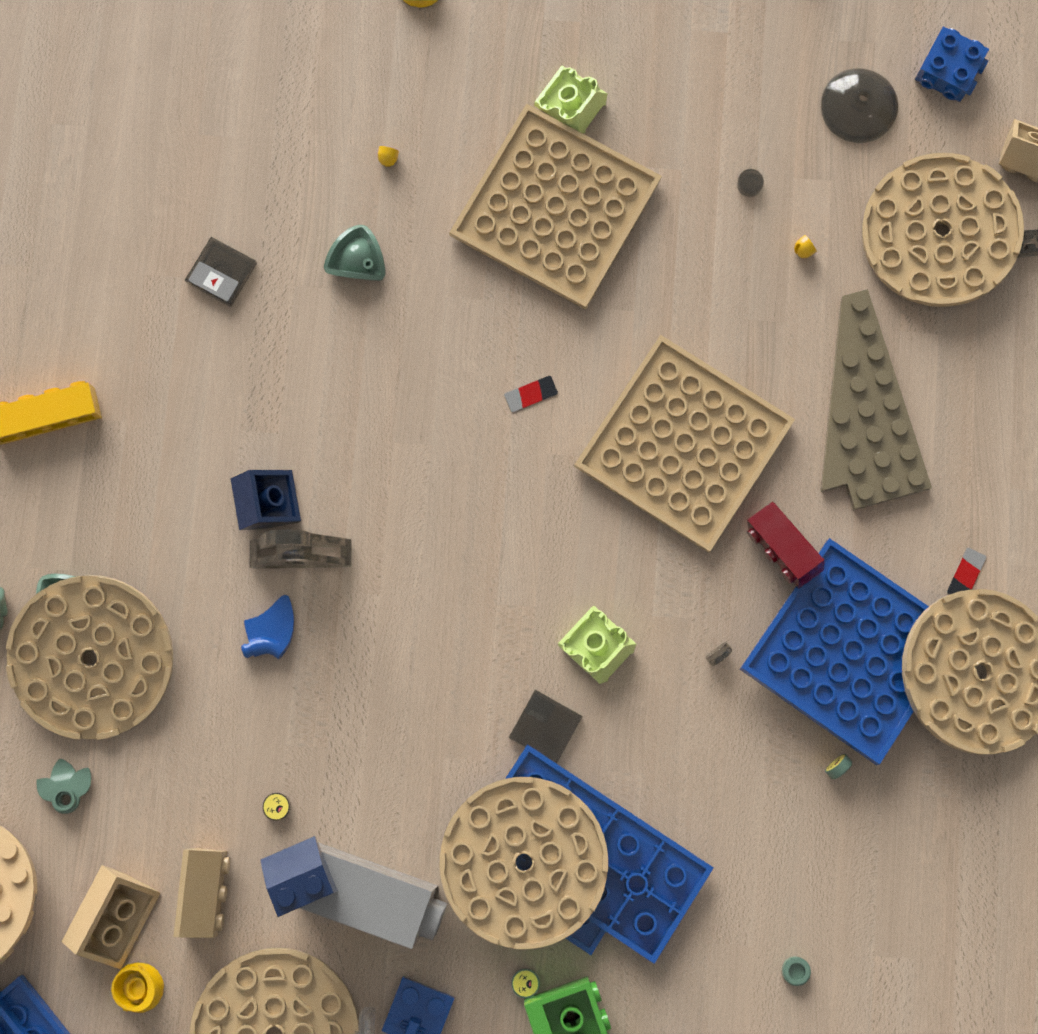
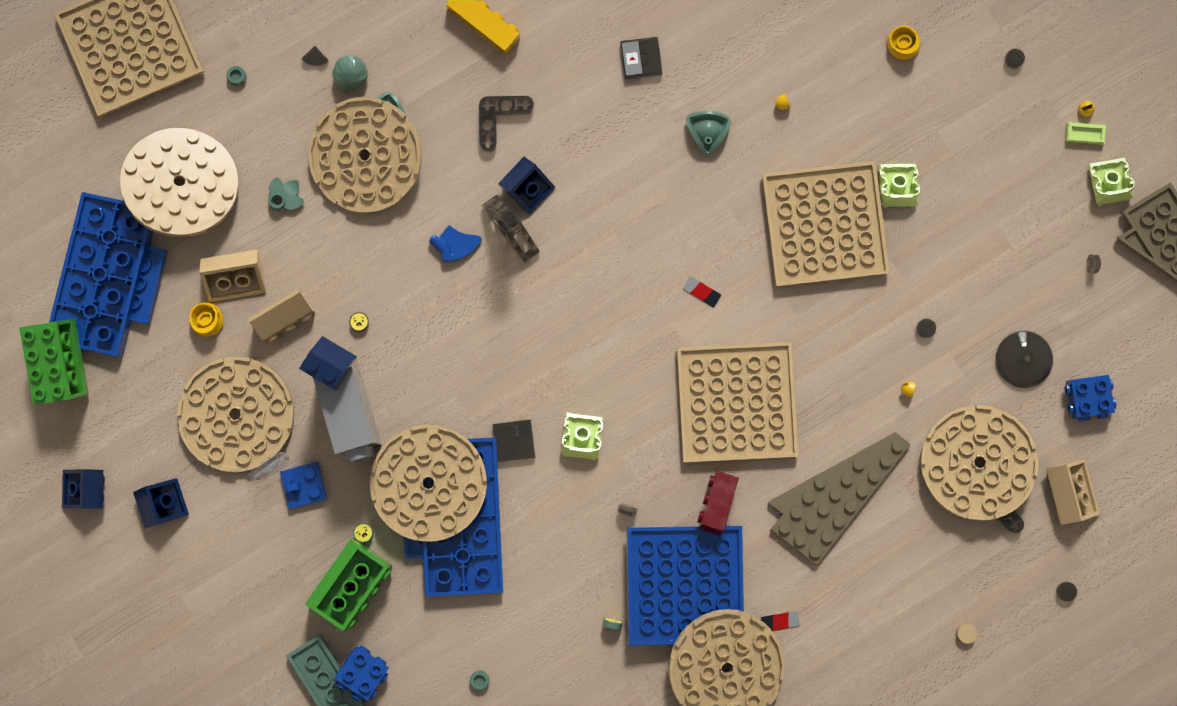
camera: 45 degrees right, 5 degrees up
none -> clear smoke beam [479,96,534,153]

